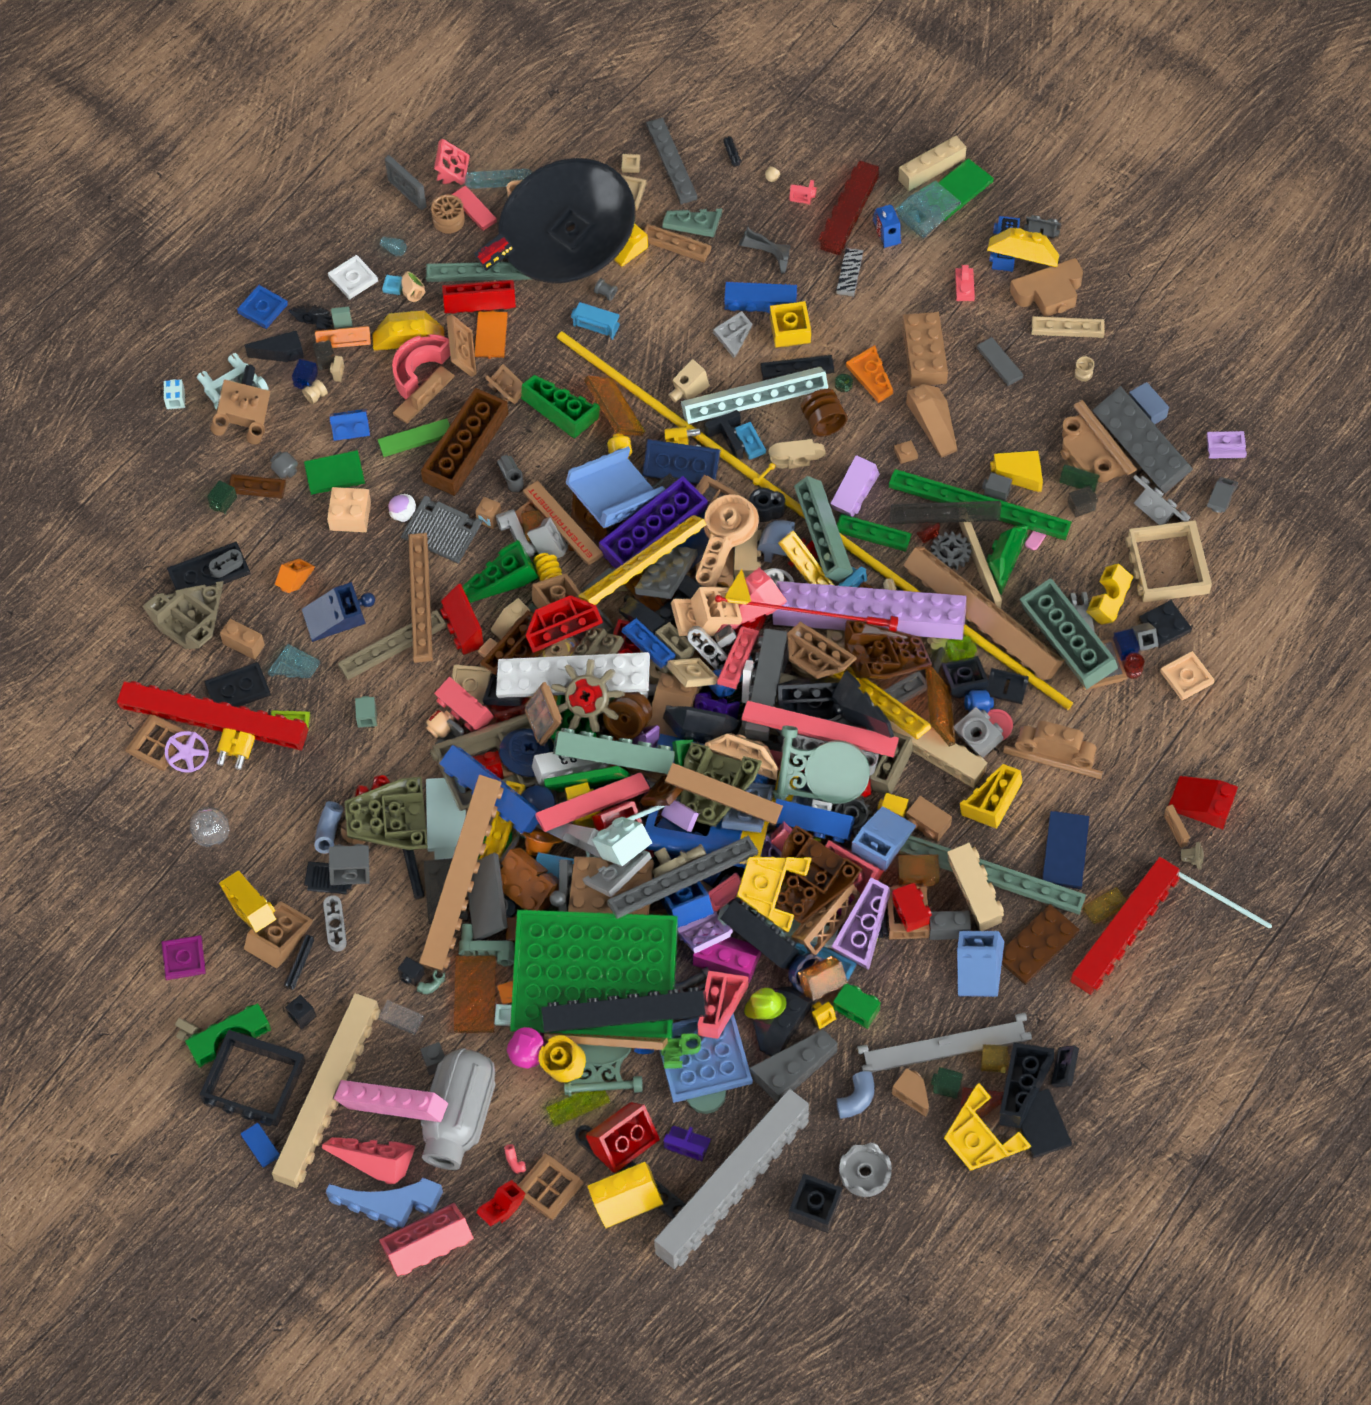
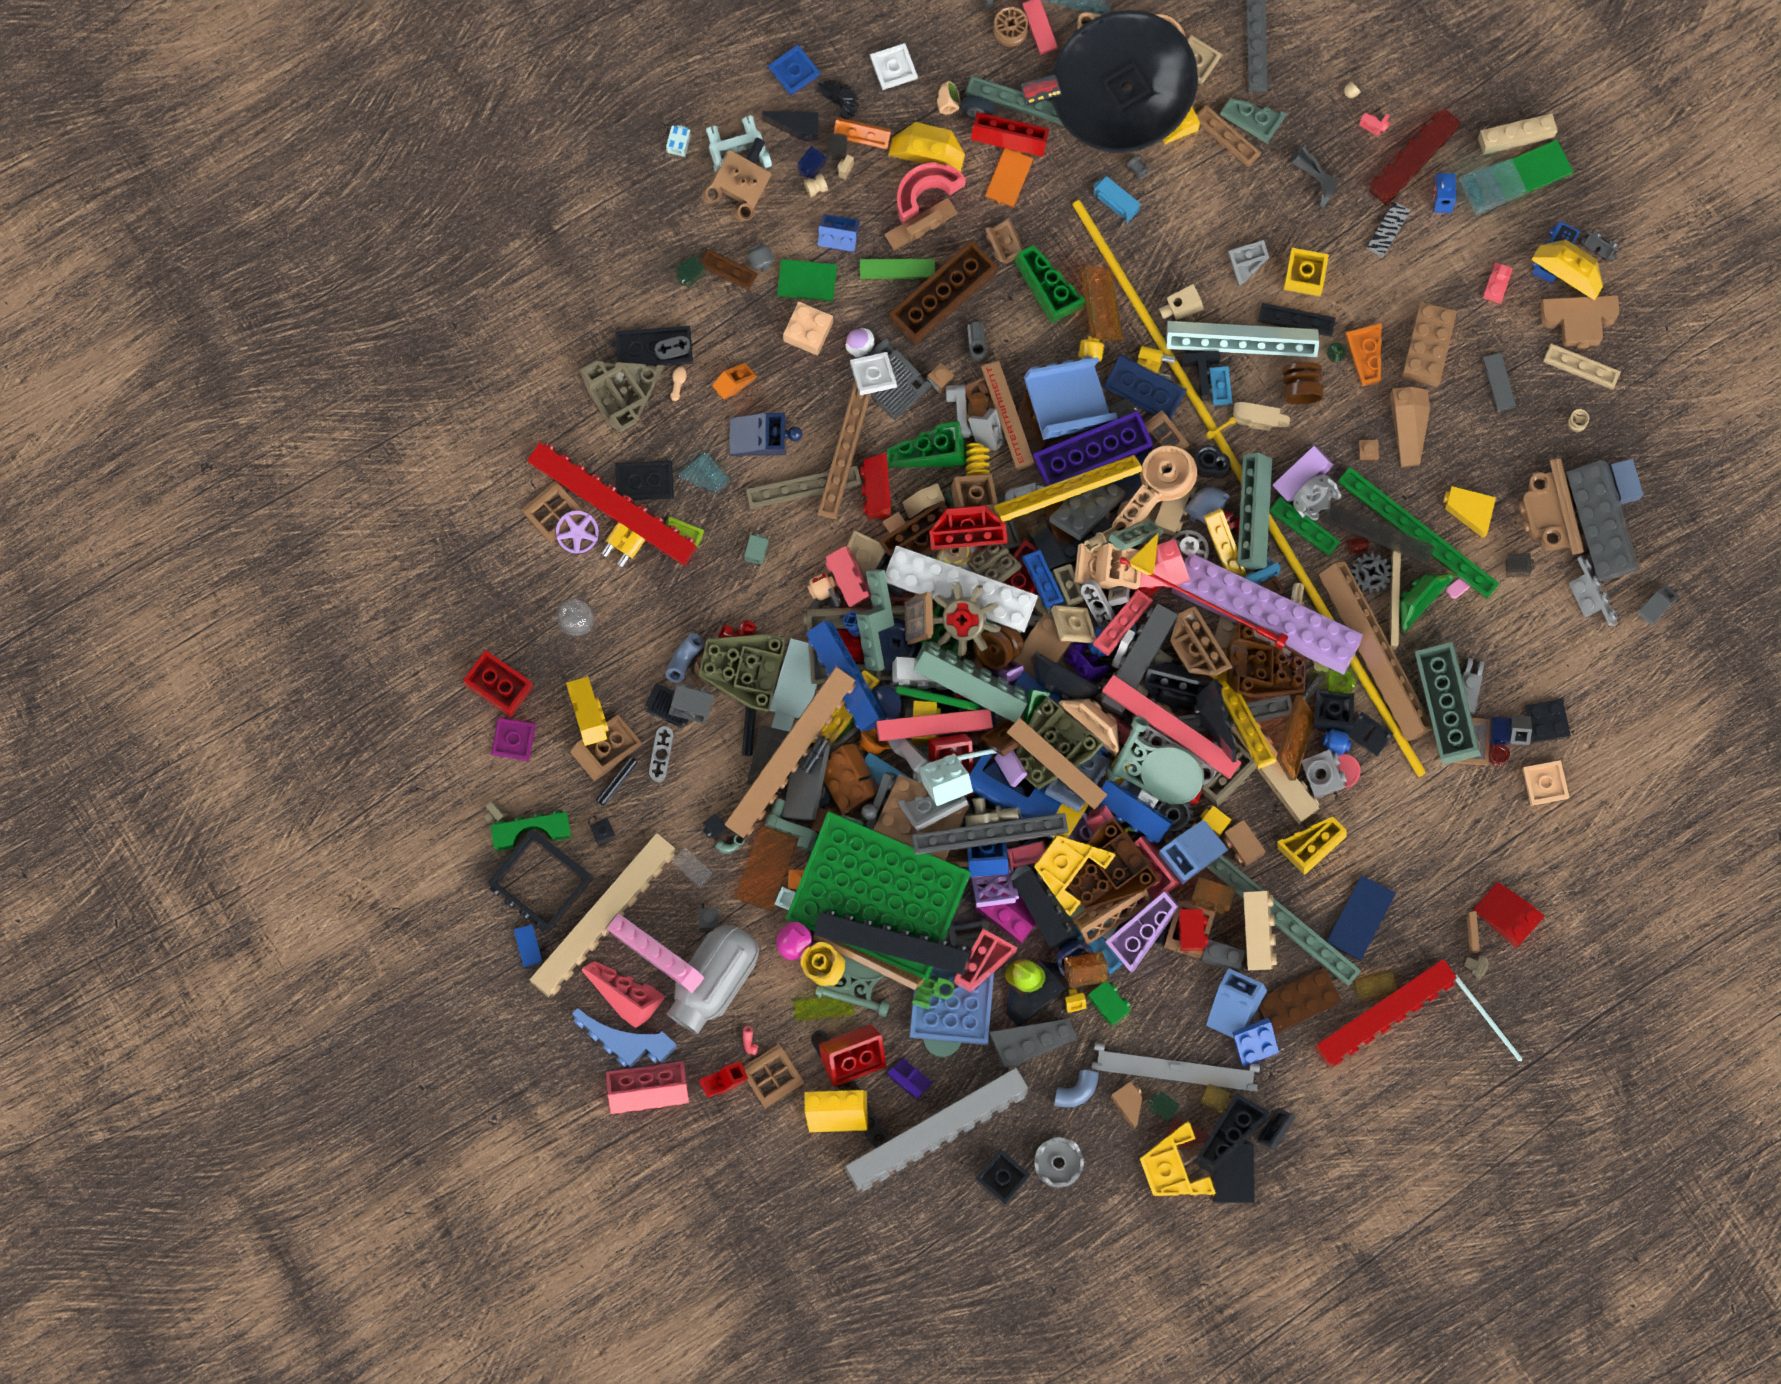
camera: 15 degrees right, 15 degrees up
medium nougat brick [220,619,265,660] -> none
sand green tile [331,307,353,329] -> none
clear light blue cone [380,236,407,256] -> none
medium azure tile [382,275,402,295] -> none
medium nougat tile [446,314,477,377] -> none
tan plate [622,154,640,173] -> none
black axle [723,136,741,167] -> none
blue brick [725,282,797,313] -> none
dark grey brick [982,473,1012,502] -> none
medium nougat brick [1003,721,1103,780] -> none
clear green tile [1059,464,1100,493] -> none
yellow arch [1086,563,1133,625] -> none
tan window [1125,520,1212,602] -> none
lavender plate [1206,431,1247,458] -> none
none -> red brick [463,650,534,718]
none -> light nougat piece [670,366,686,401]
none -> black pin [800,735,830,774]
none -> blue wheel [843,611,860,637]
none -> white plate [850,352,897,395]
none -> sand green bracket [856,569,895,671]
none -> black wheel [961,96,994,119]
none -> tan axle [1084,527,1117,552]
none -> sand green plate [1108,520,1163,551]
none -> plate [1232,1018,1279,1066]
none -> light grey plate [1293,475,1341,521]

